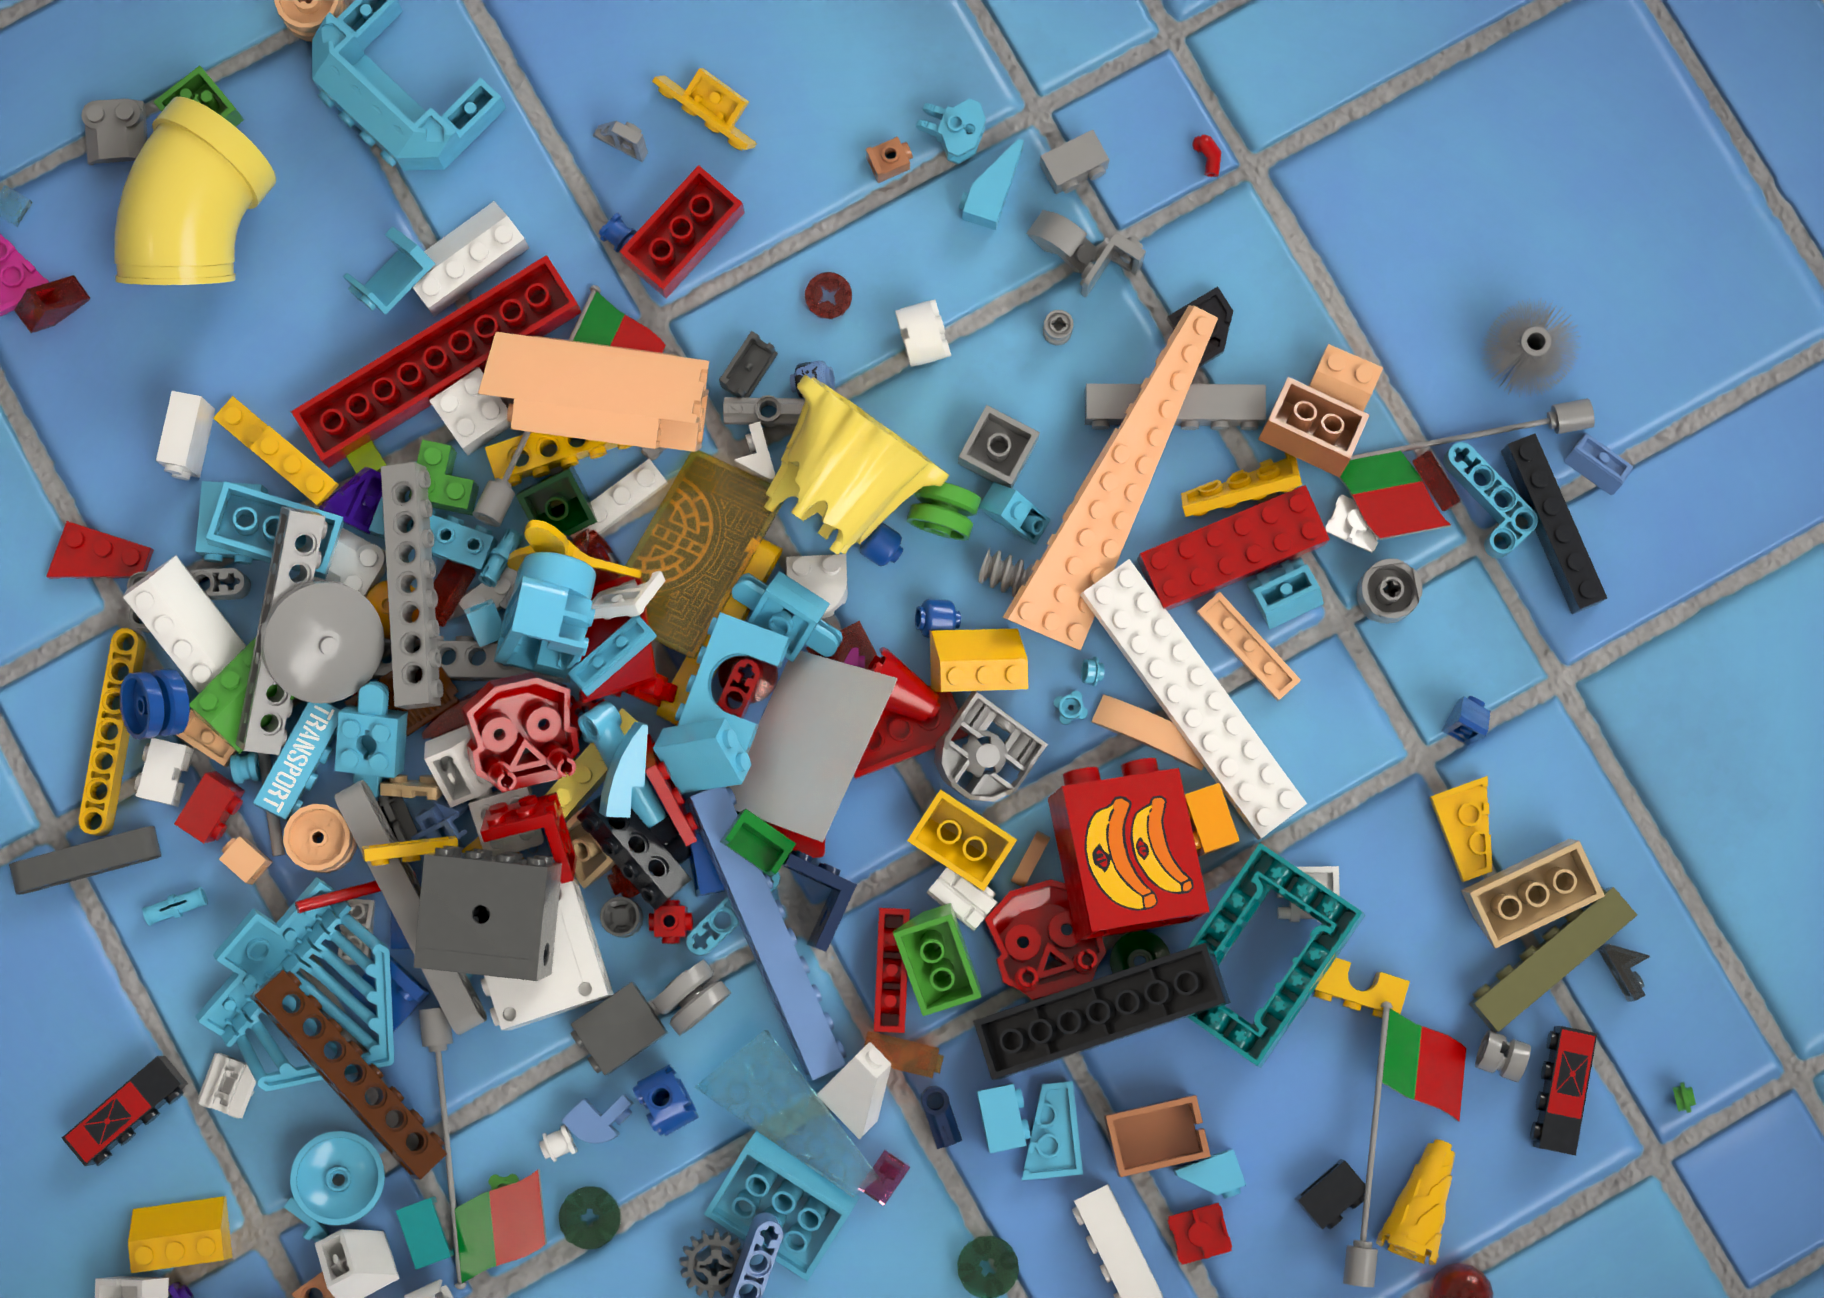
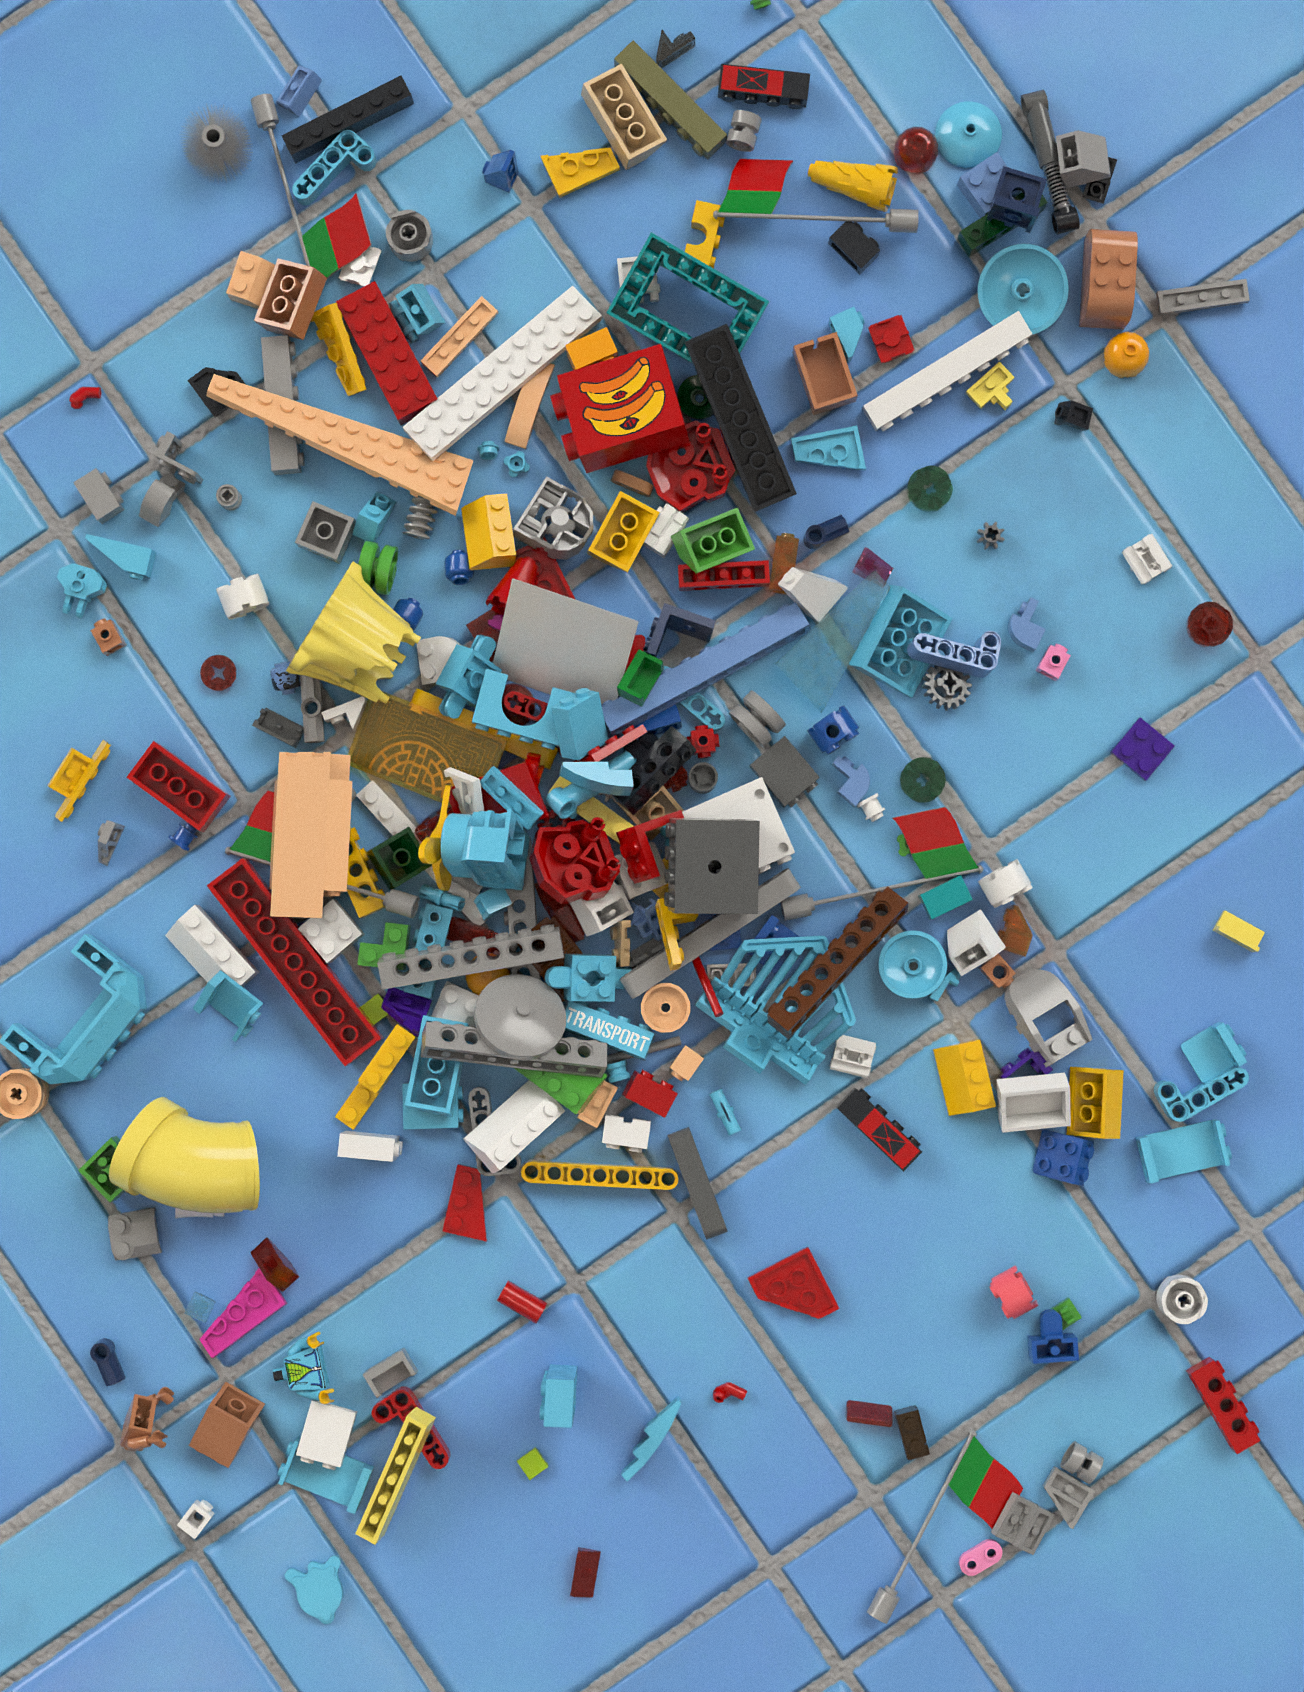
camera: 90 degrees left, 5 degrees up
blue wheel [120,669,190,740] -> none
medium azure brick [976,1083,1031,1153] -> none
clear red slope [1412,450,1461,511] -> none

